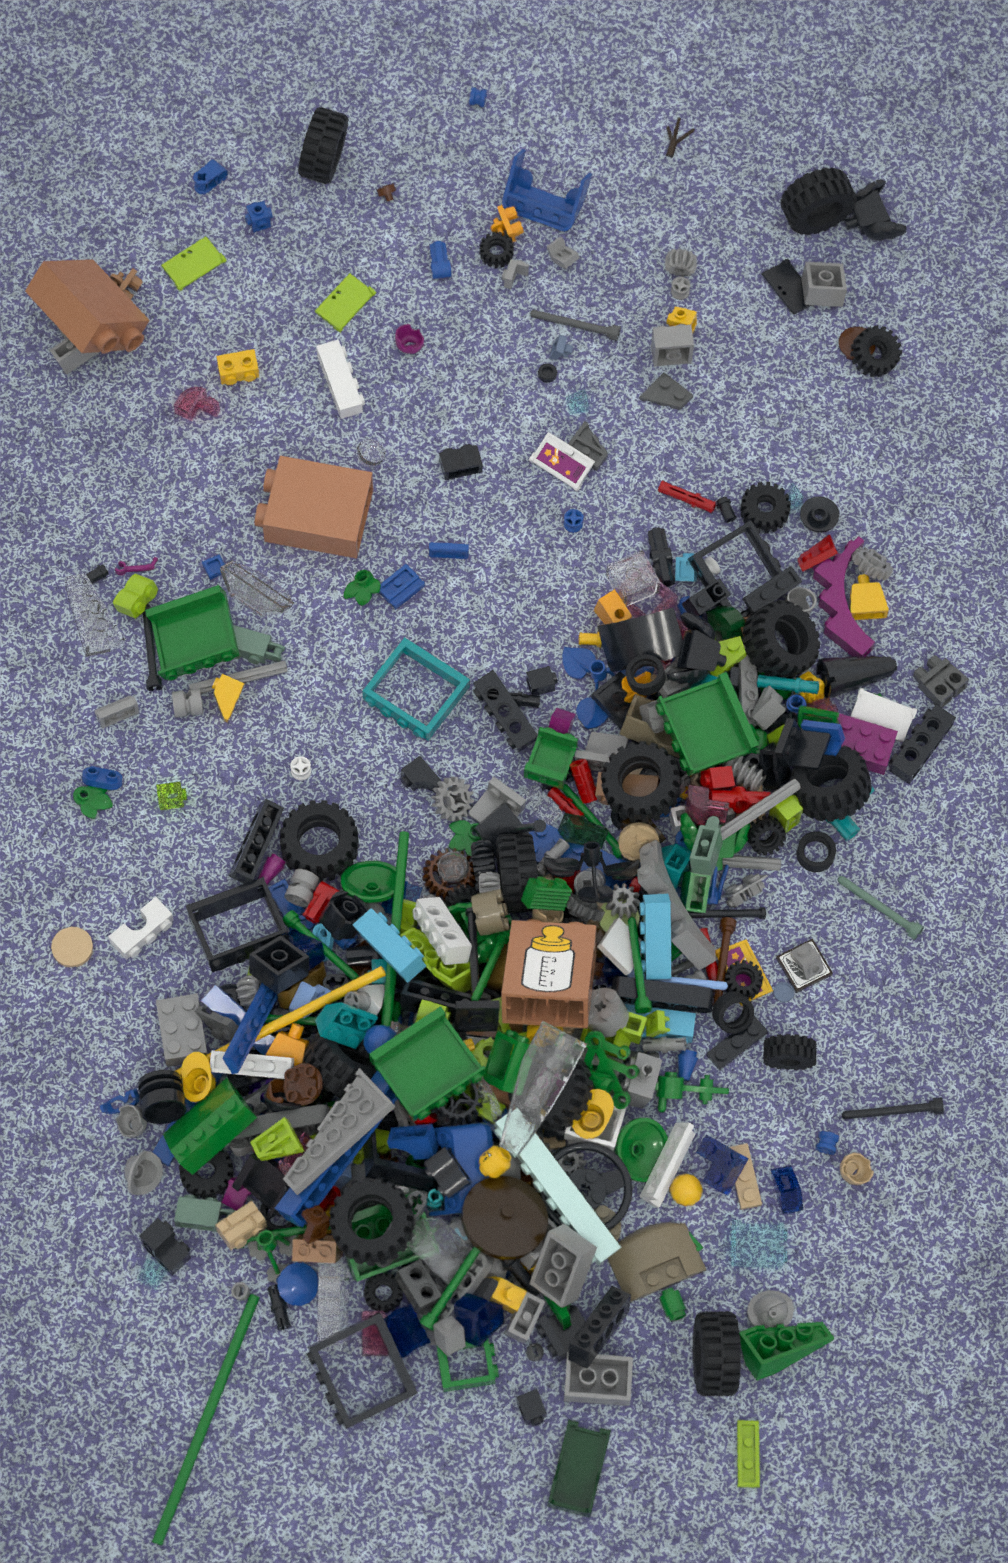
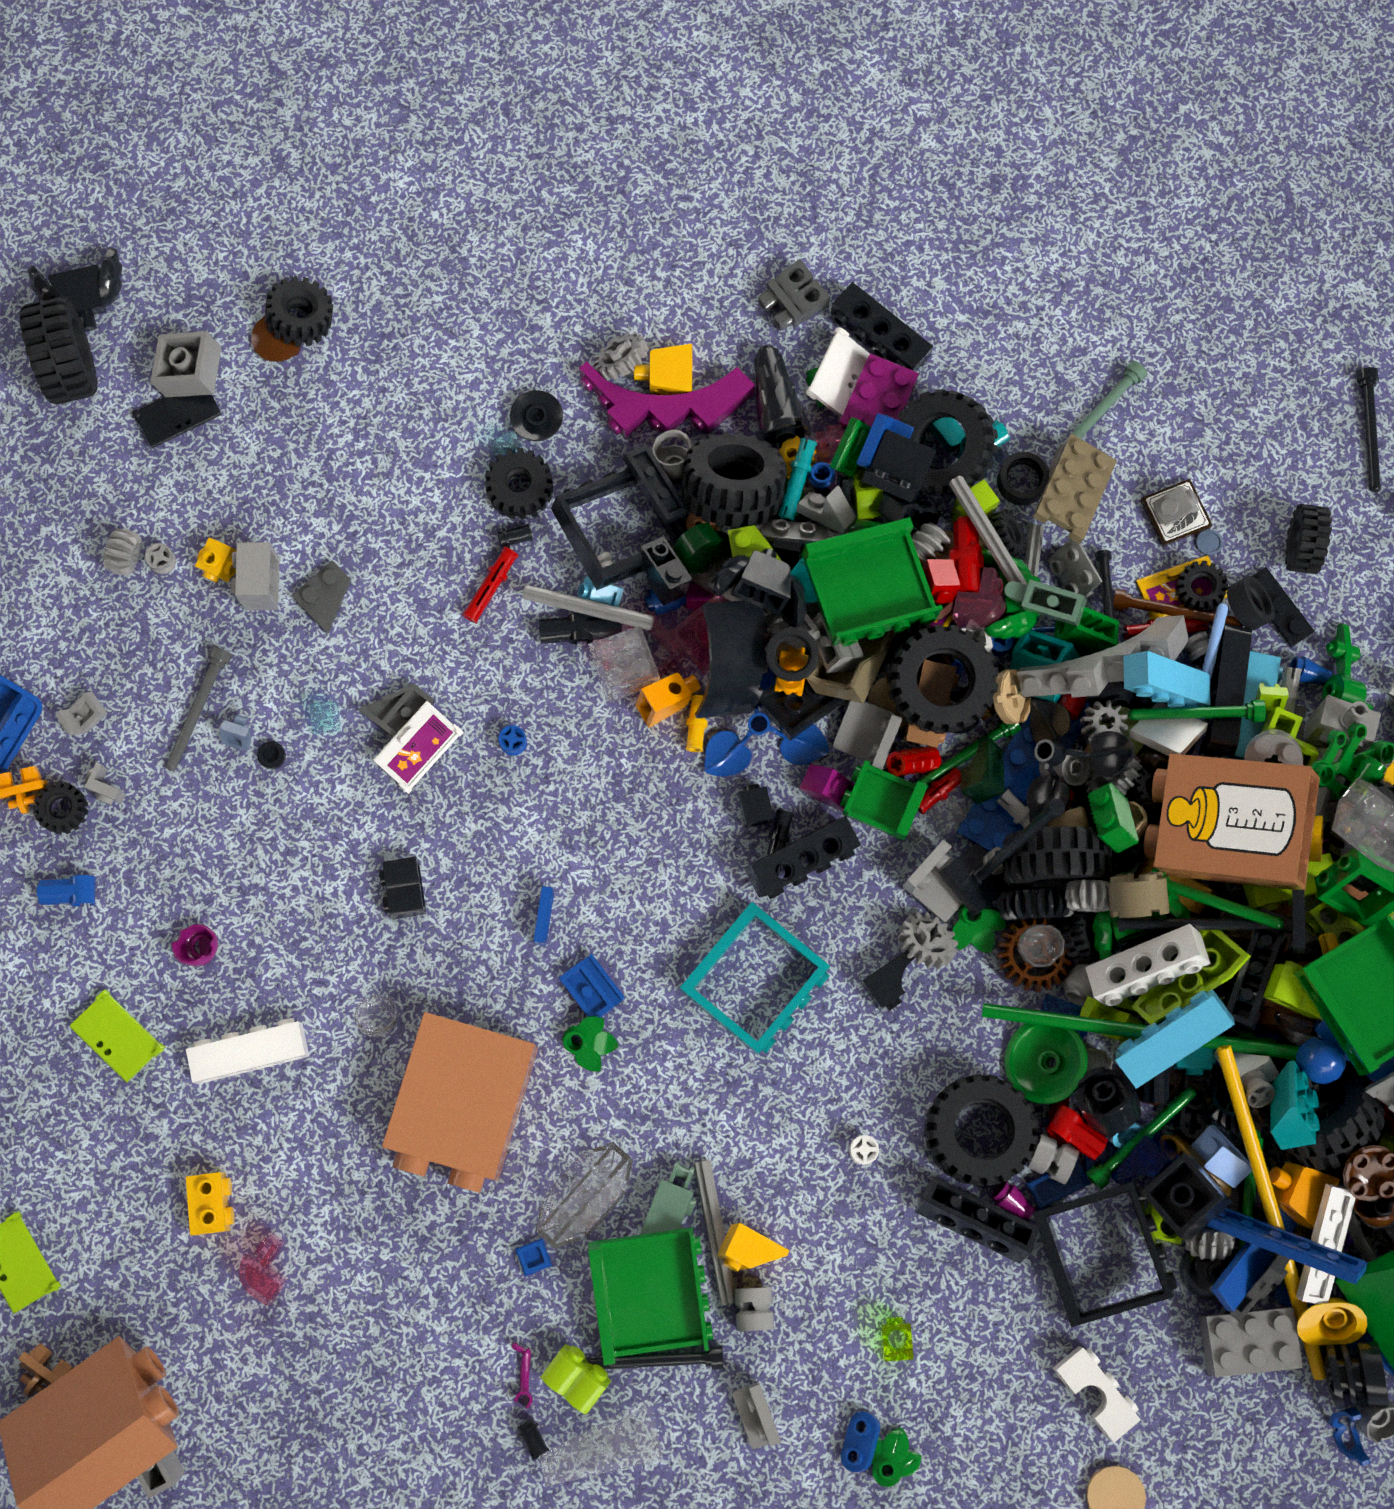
camera: 85 degrees left, 10 degrees up
red wing [797,534,838,571] -> none
none -> light grey axle [523,585,654,630]
none -> dark tan piece [1033,434,1117,544]

